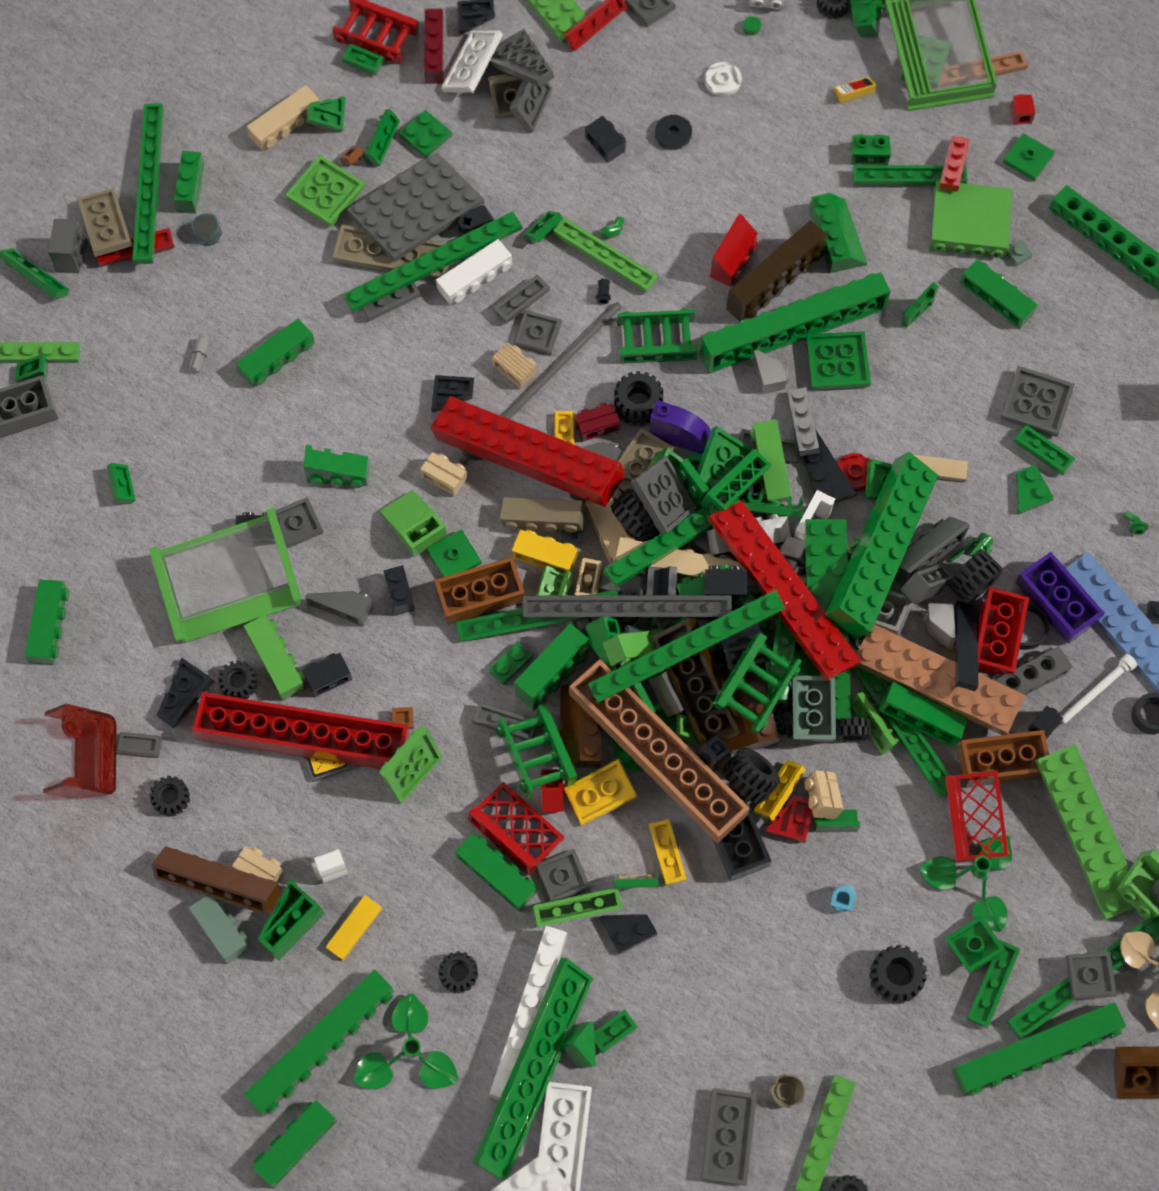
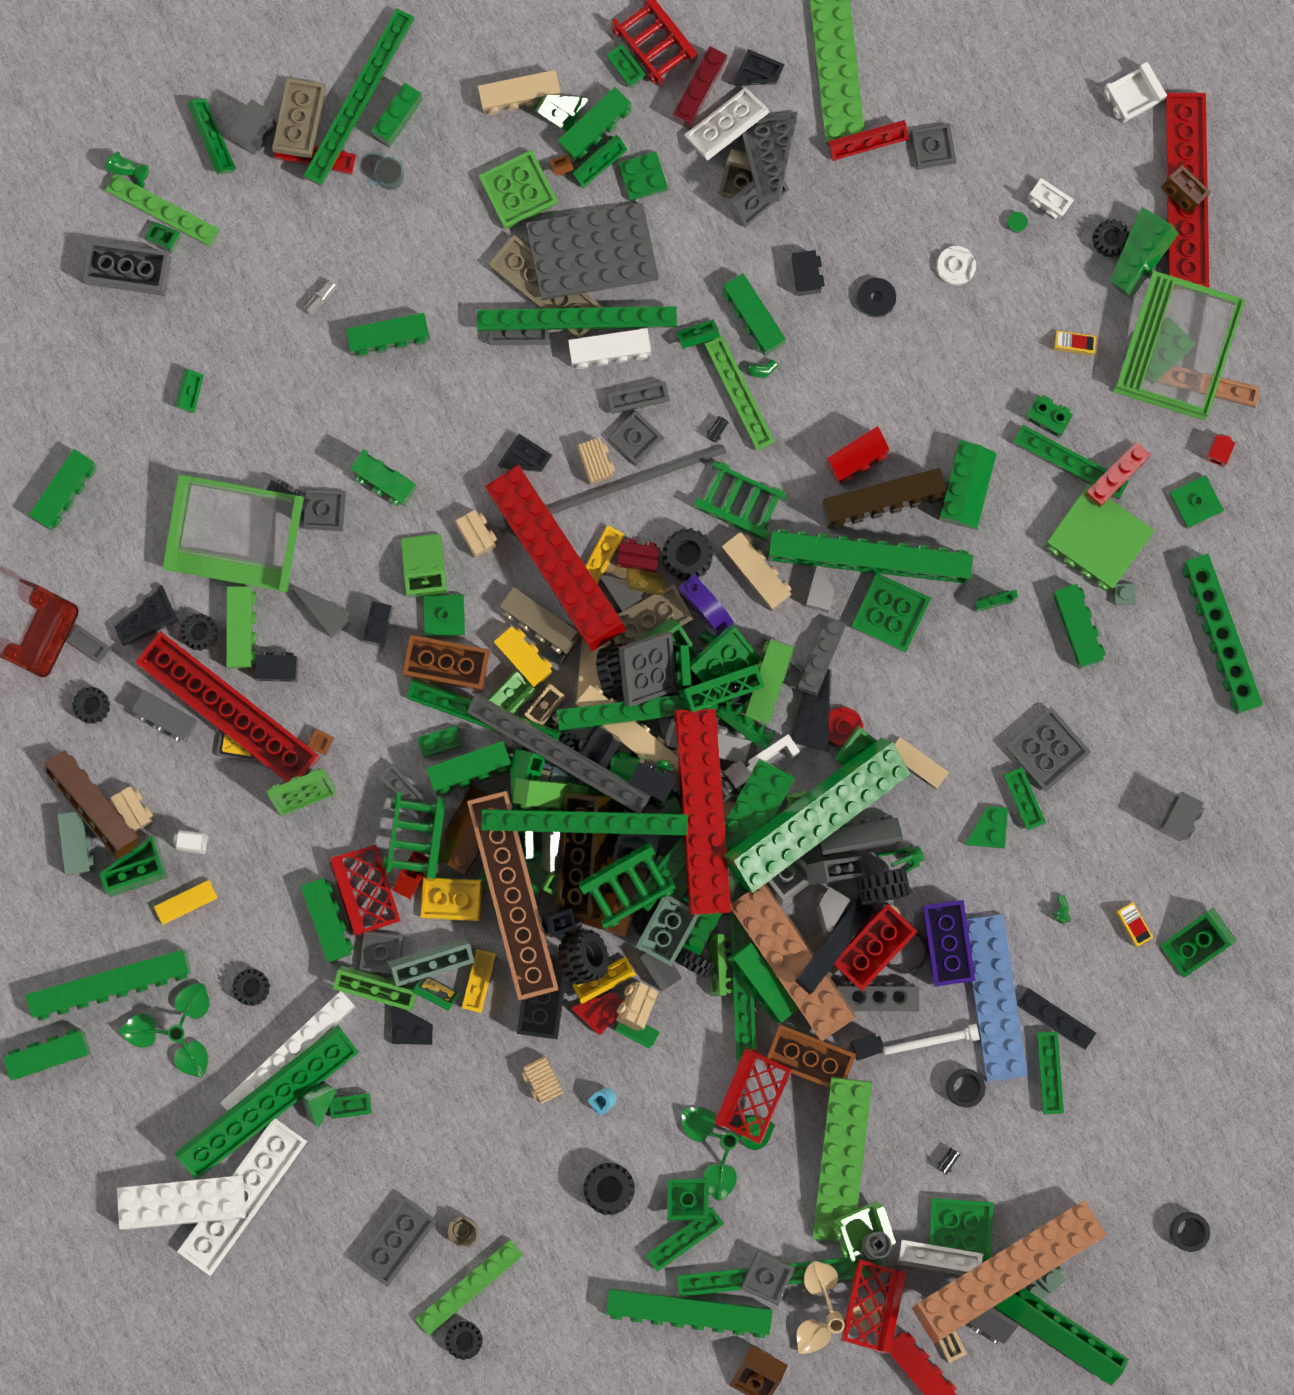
camera: 30 degrees right, 15 degrees up
black piece [459,205,495,236] -> none
none -> dark grey brick [132,689,198,743]
none -> sand green brick [388,938,474,987]
none -> tan brick [522,1056,564,1104]
none -> green brick [558,87,632,162]
none -> clear yellow piece [626,568,664,596]
none -> dark grey panel [639,953,681,991]
none -> tan brick [721,532,792,611]
none -> green brick [722,273,786,356]

